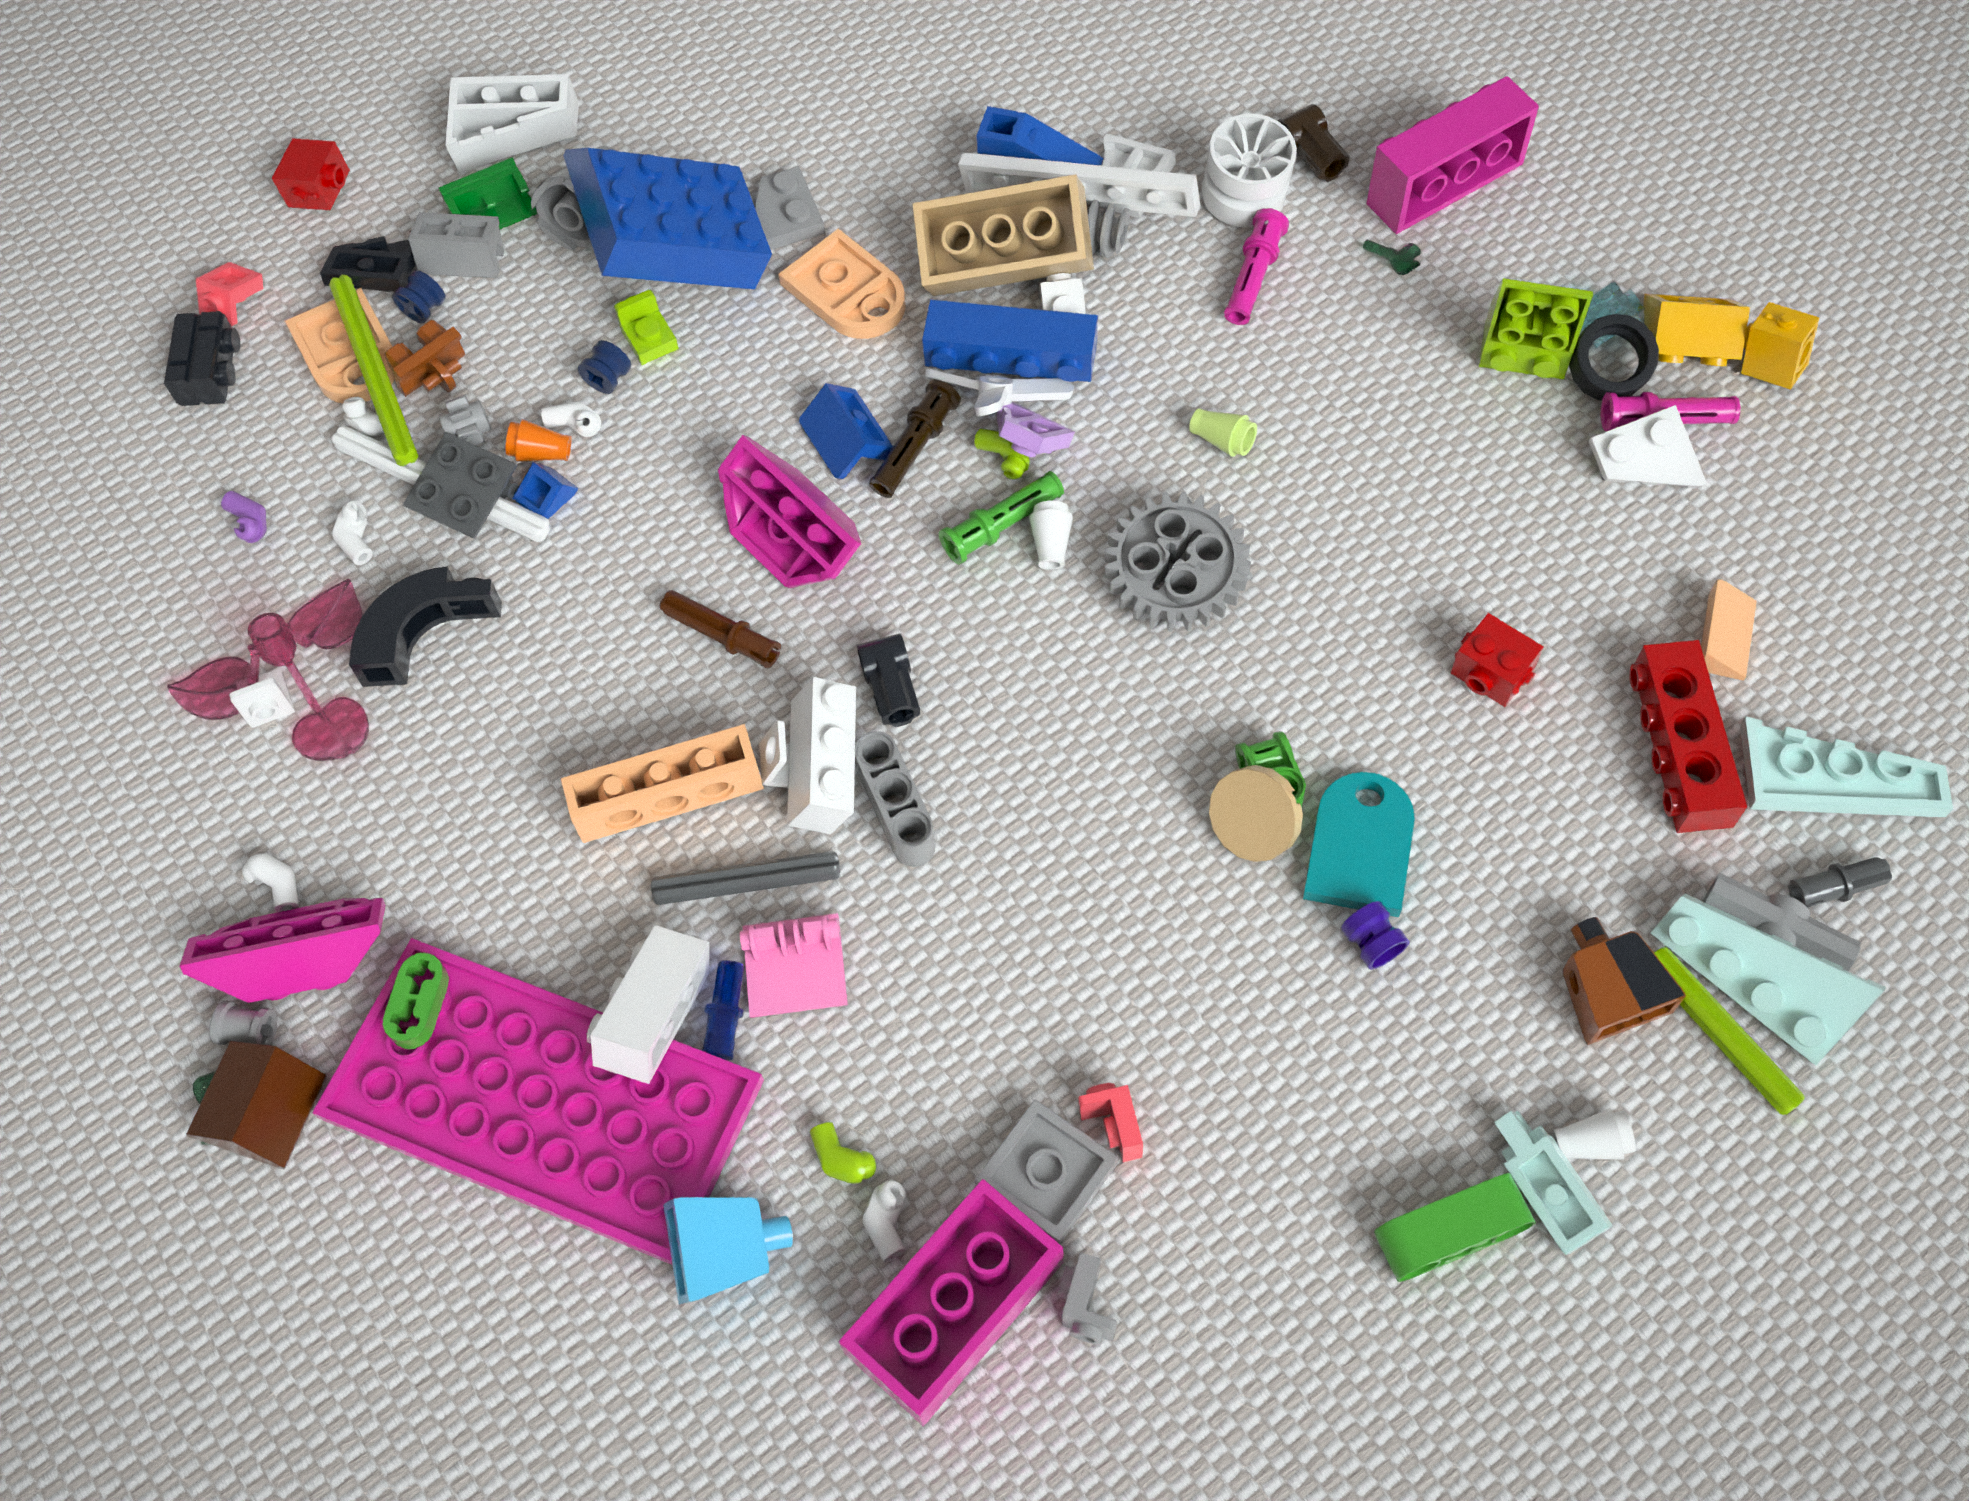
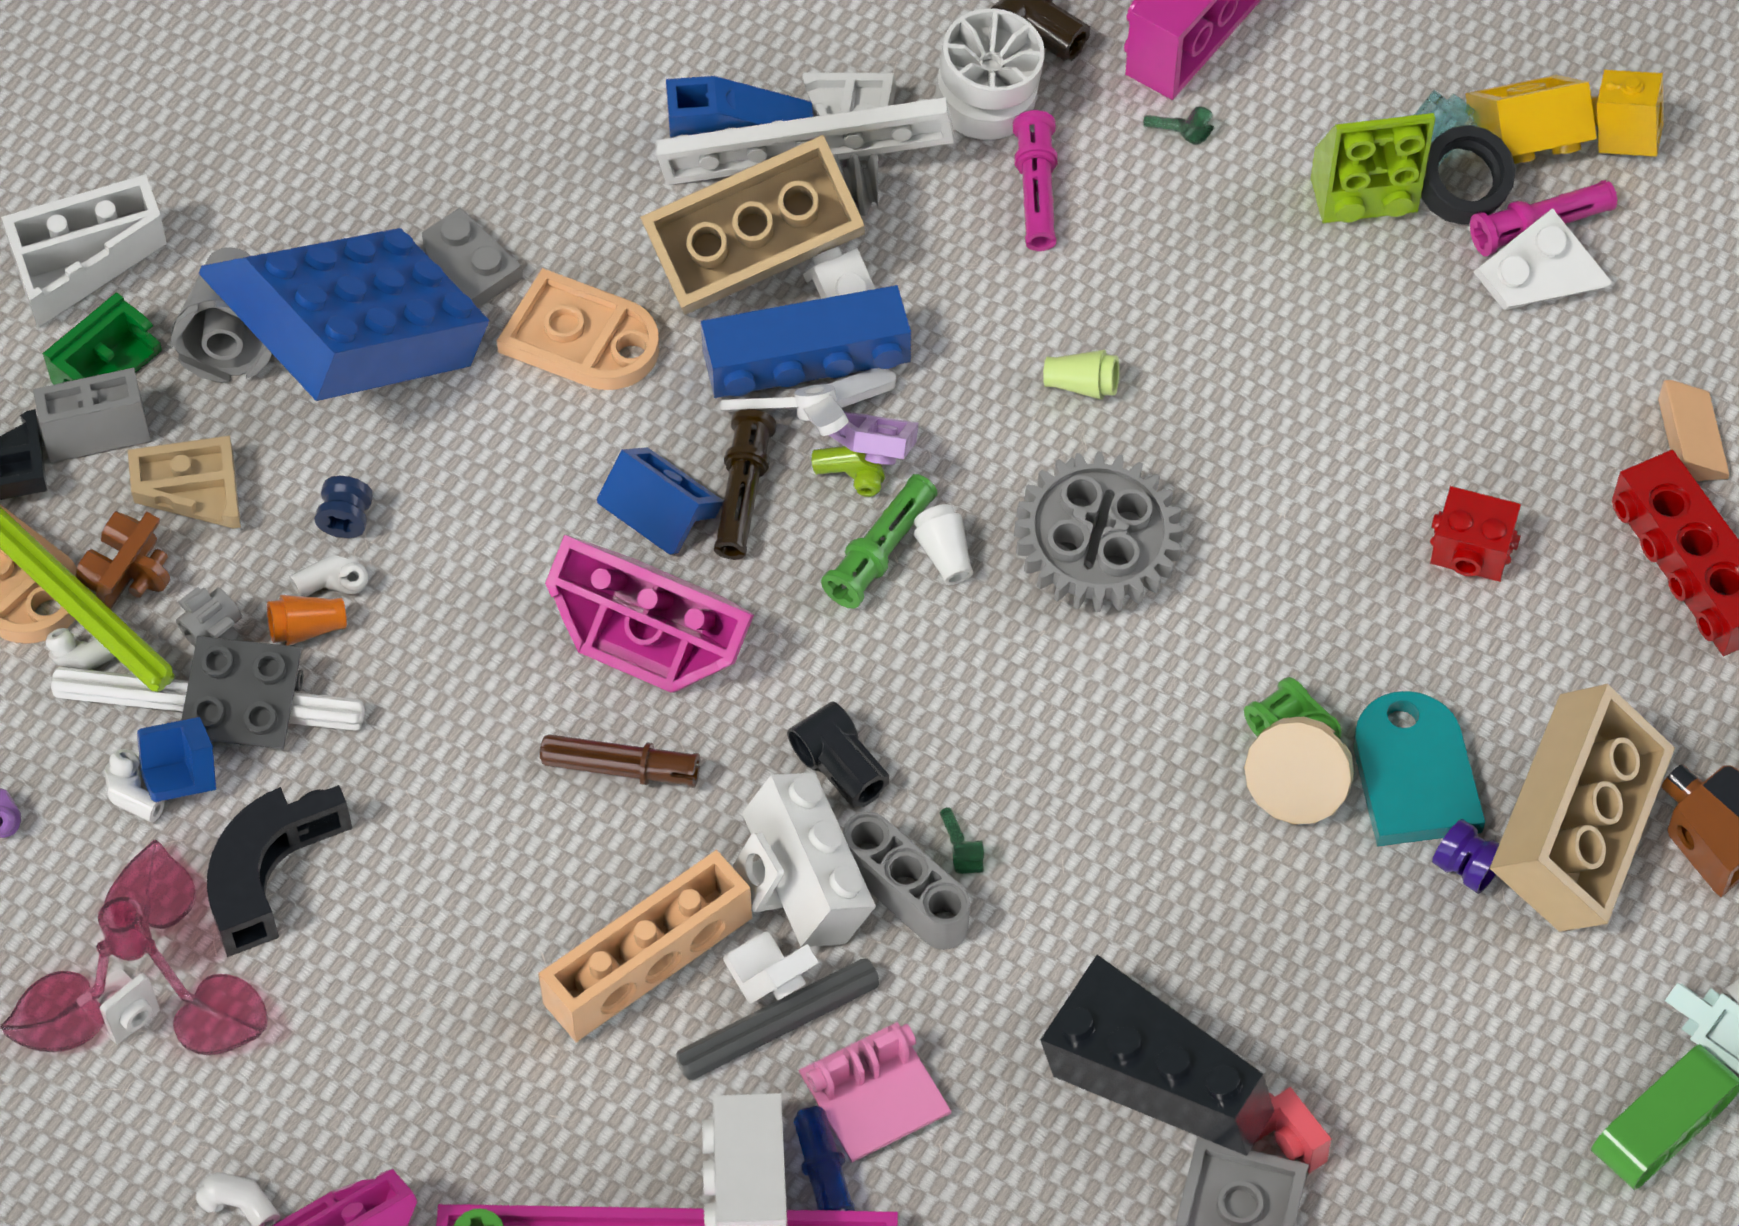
camera: 25 degrees left, 5 degrees down
dark blue wheel [392,270,446,324] -> none
blue slope [512,462,579,519] -> none
lime bracket [614,289,679,365] -> none
none -> tan wing [128,435,241,529]
none -> blue panel [137,717,216,802]
none -> white bracket [723,932,819,1005]
none -> clear green hand [939,807,984,874]
none -> black wedge [1040,954,1274,1156]
none -> tan brick [1490,684,1675,932]

